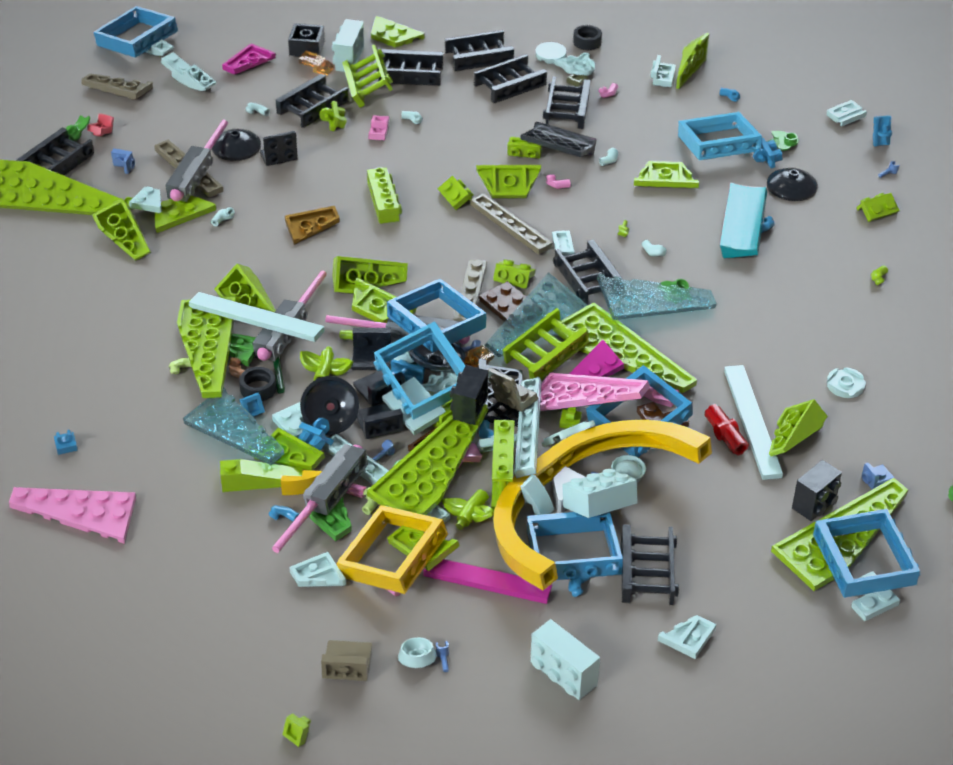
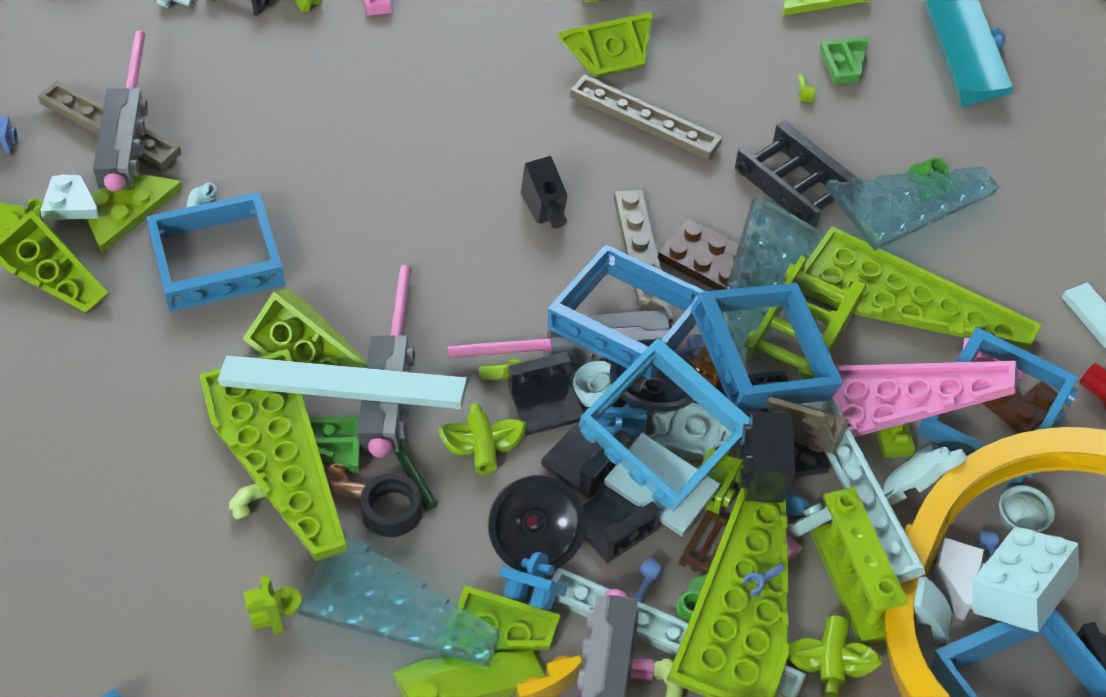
camera: 20 degrees left, 10 degrees up
black dish [212,128,261,161] -> none
dark azure tile [239,393,265,419] -> none
black bracket [260,131,298,166] -> none
light aqua plate [272,402,304,438] -> none
pearl gold wing [285,205,340,245] -> none
lime wedge [332,256,408,294] -> none
lime wing [352,278,417,323] -> none
lime brick [367,167,402,224] -> none
lime bracket [437,175,474,210] -> none
lime bracket [493,259,536,289] -> none
bright pink arm [546,174,571,189] -> none
light aqua plate [552,231,575,256] -> none
dark pink wing [569,340,624,377] -> none
light aqua arm [642,240,667,257] -> none
none -> dark azure window [146,192,285,312]
none -> lime hips [243,575,302,635]
none -> black torso [520,155,567,228]
none -> dark azure window [691,283,843,411]
none -> medium blue hand [743,564,785,597]
none -> bright green wing [819,37,869,85]

